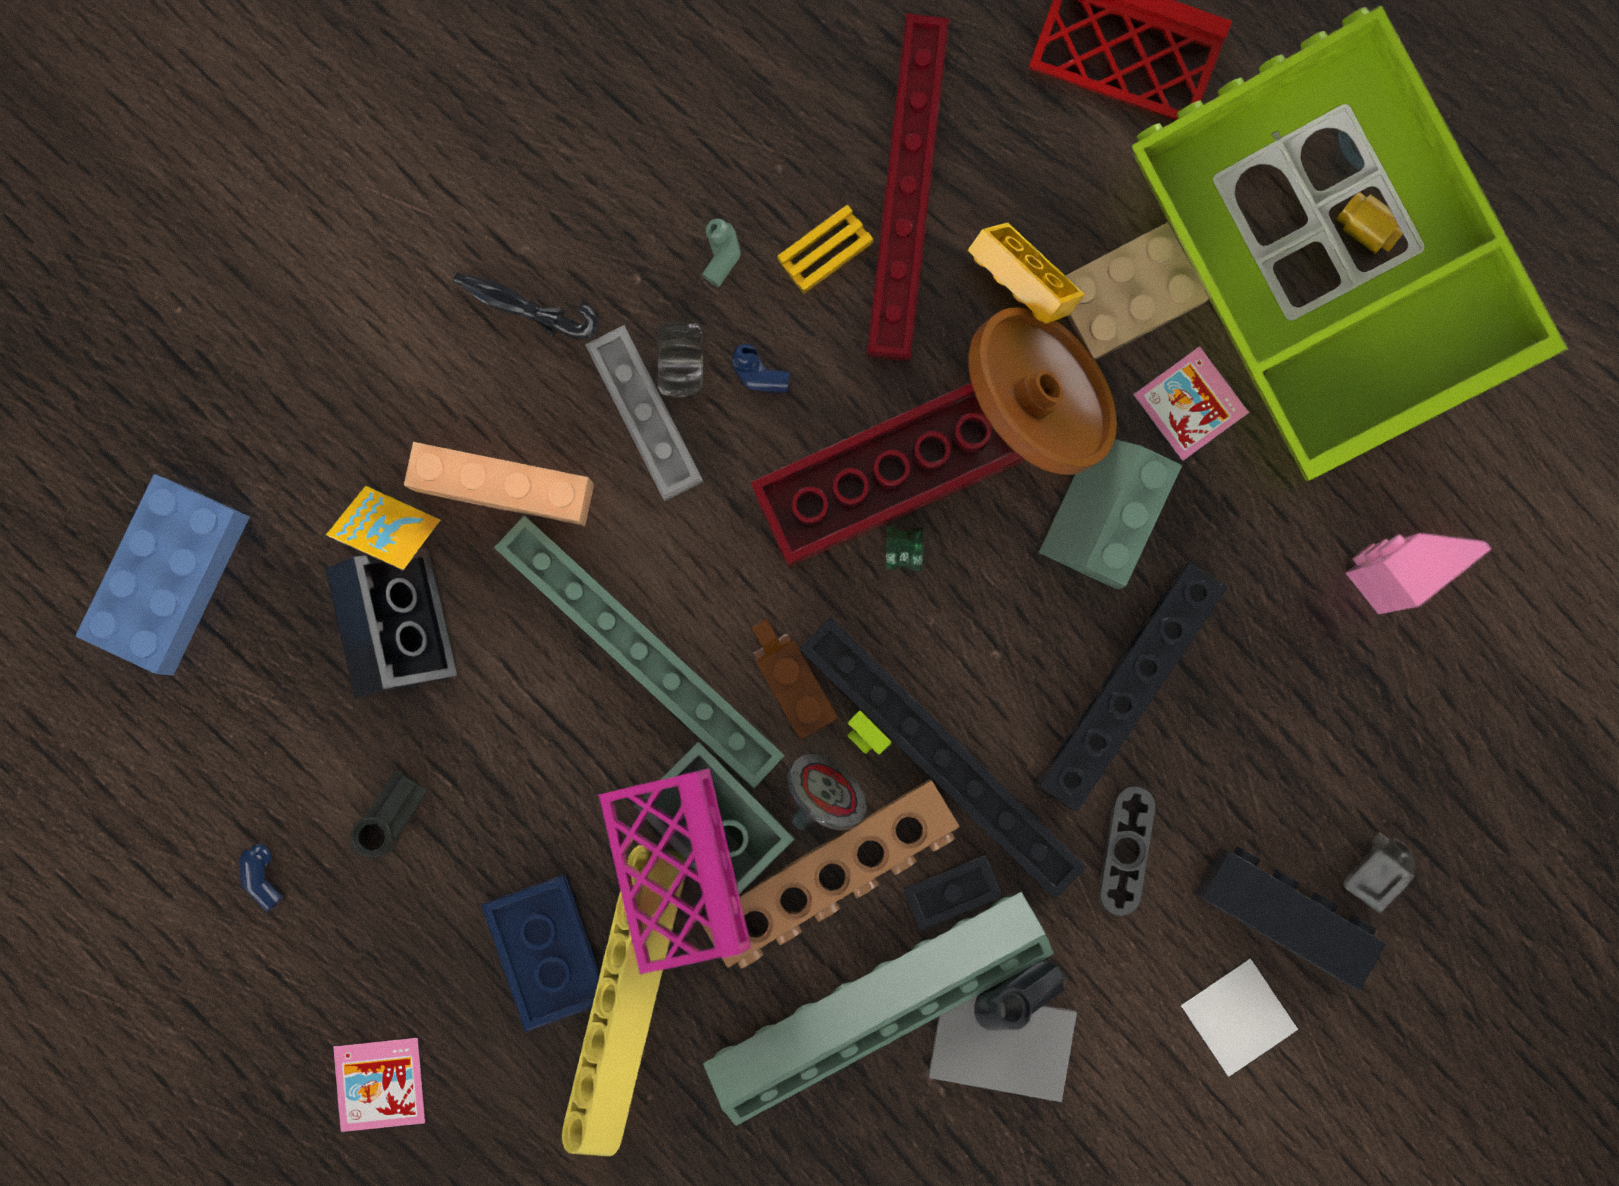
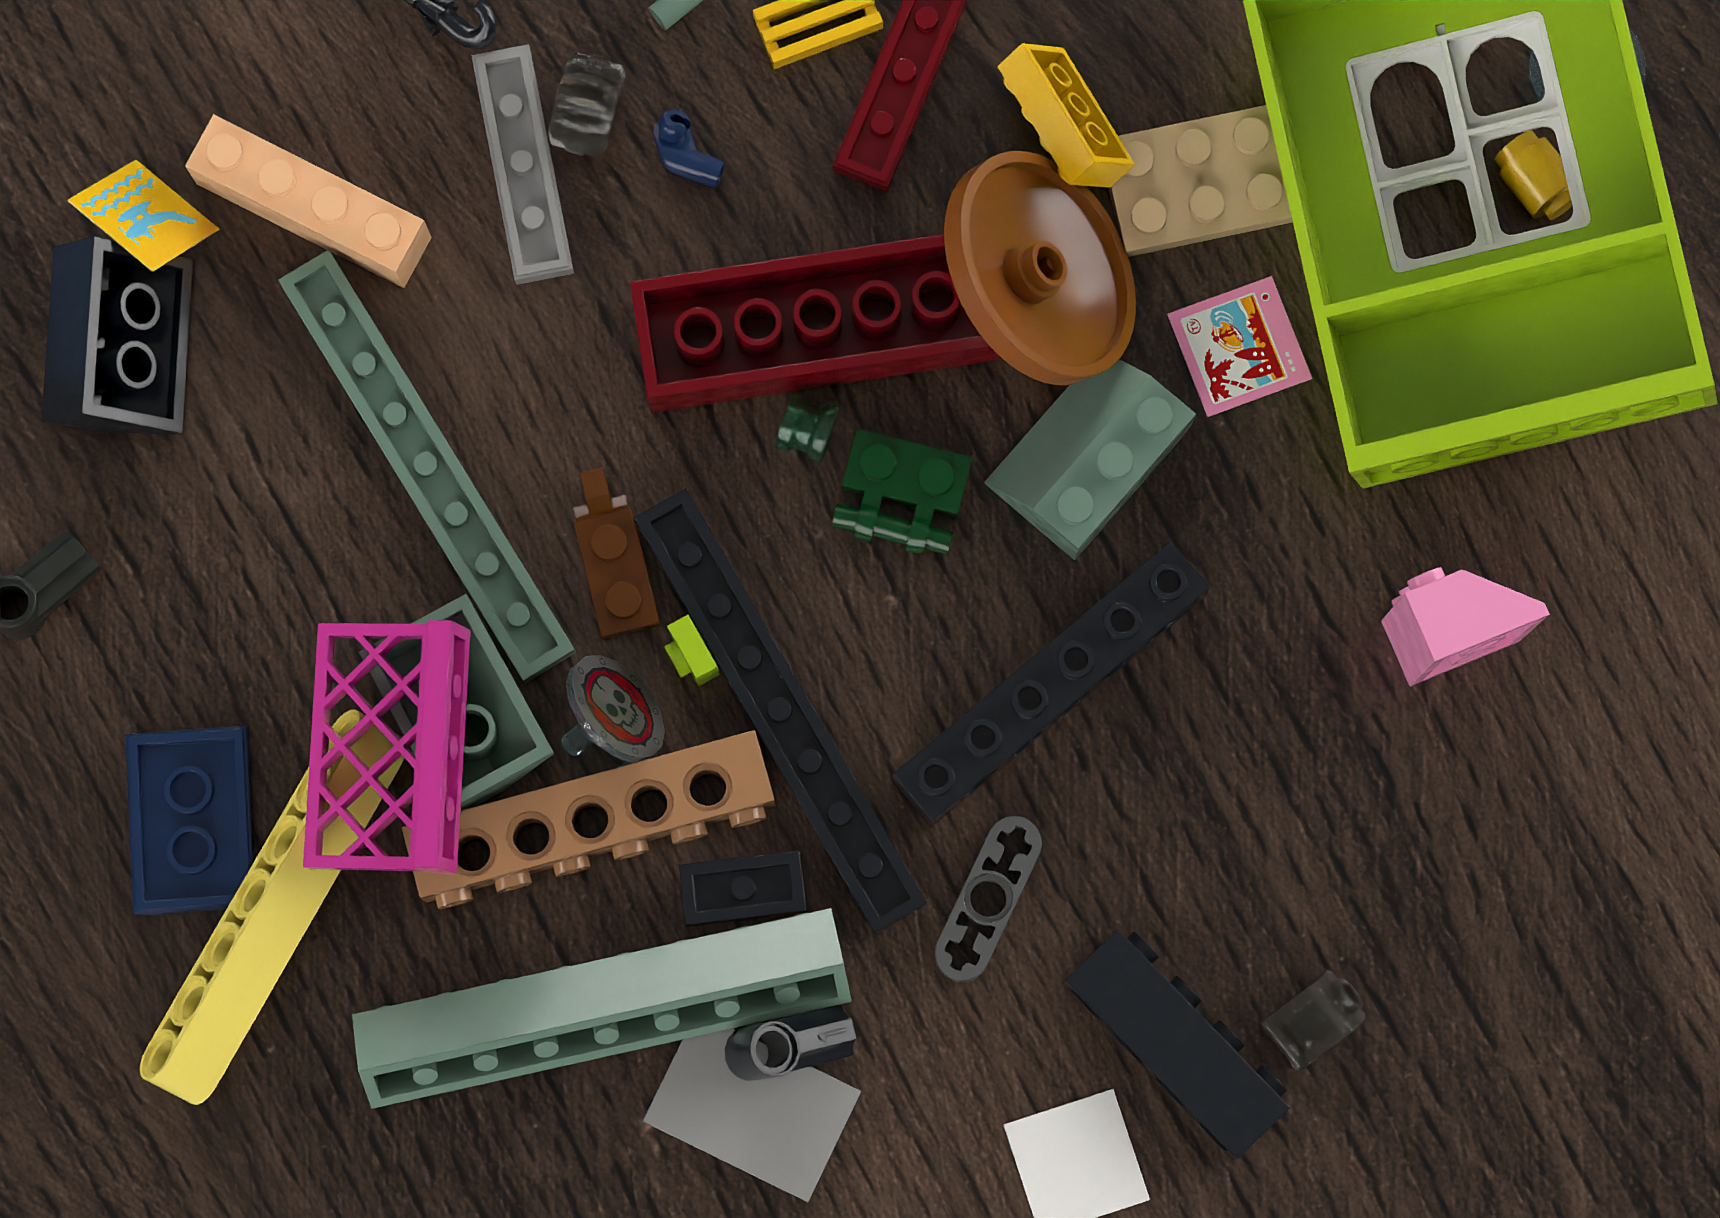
camera: 15 degrees right, 5 degrees down
none -> dark green plate [832,428,972,555]

